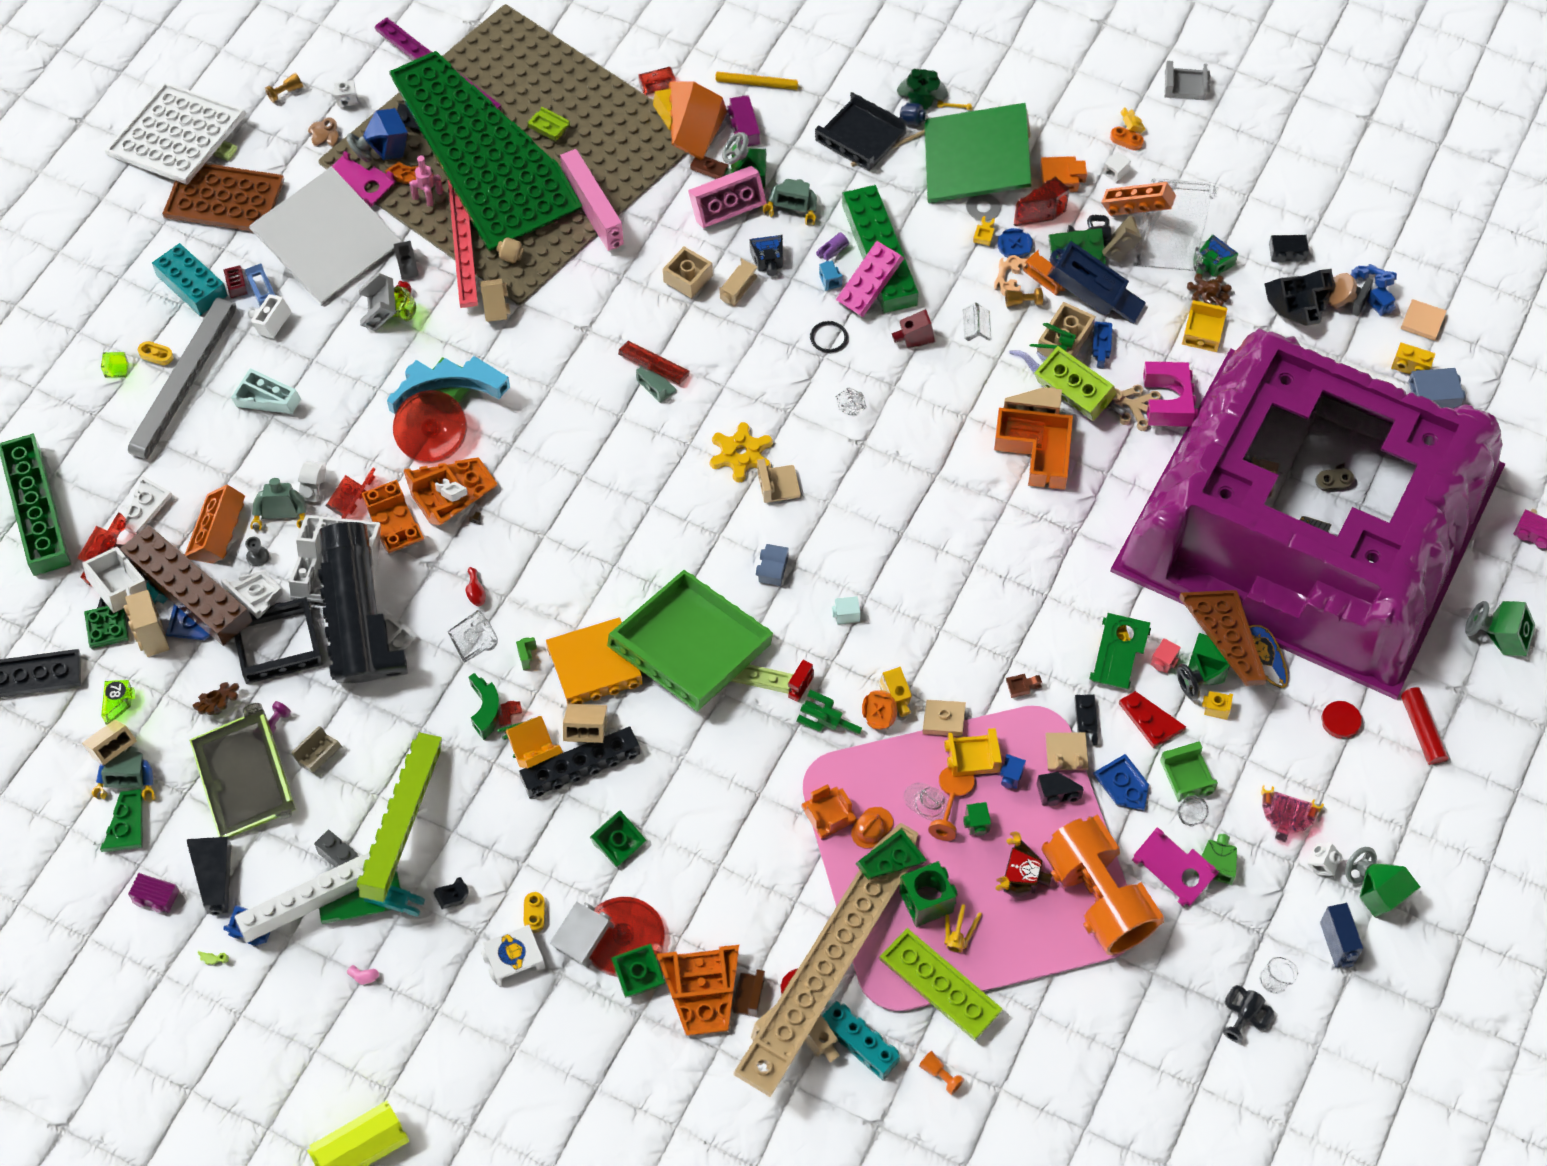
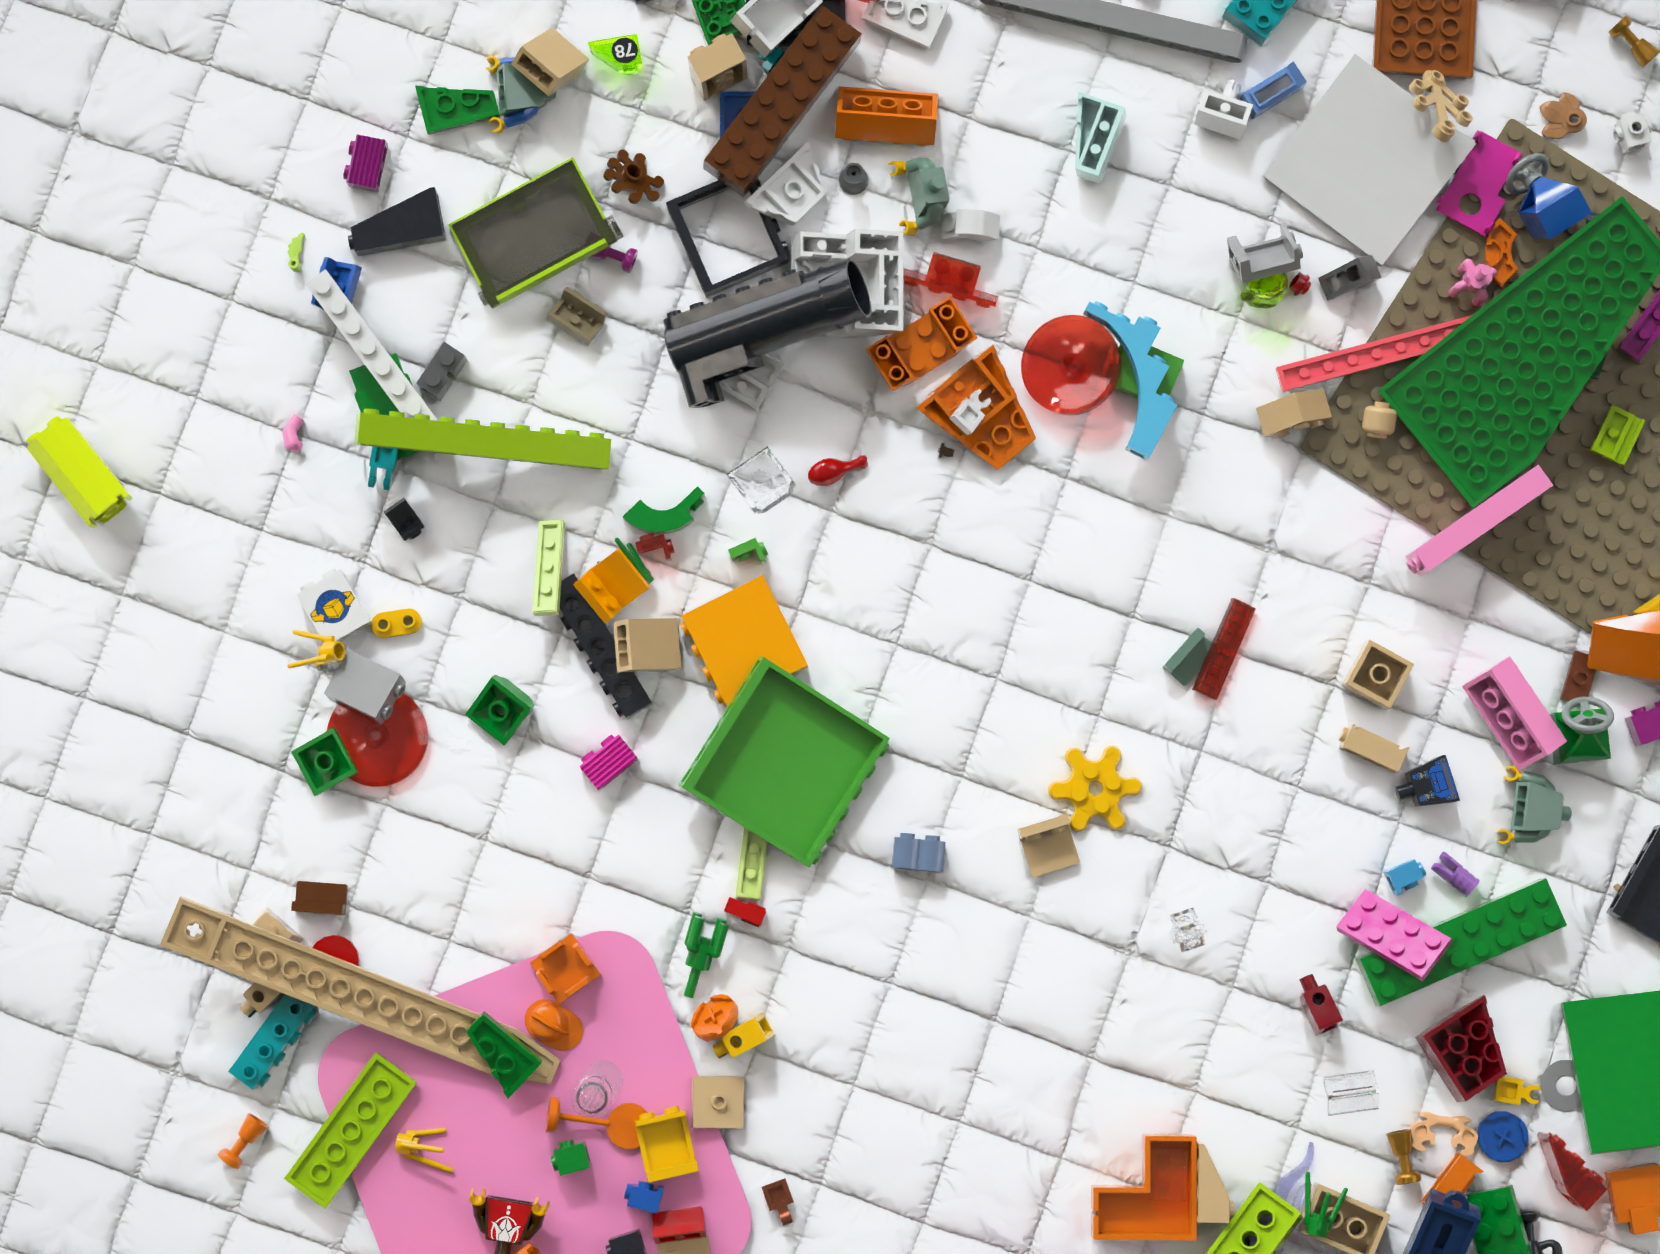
camera: 80 degrees right, 25 degrees up
dark red slope [223,265,248,299] -> none
orange wedge [656,944,740,1036] -> none
black tyre [810,321,848,353] -> none
light aqua brick [831,596,860,625] -> none
green brick [899,861,958,927] -> none
none -> yellow plant [287,630,346,669]
none -> yellowish green tile [532,520,565,616]
none -> dark pink brick [579,734,639,791]
none -> red panel [652,1206,706,1244]
none -> tan plant [1409,70,1473,142]
none -> dark red wedge [1415,995,1507,1102]

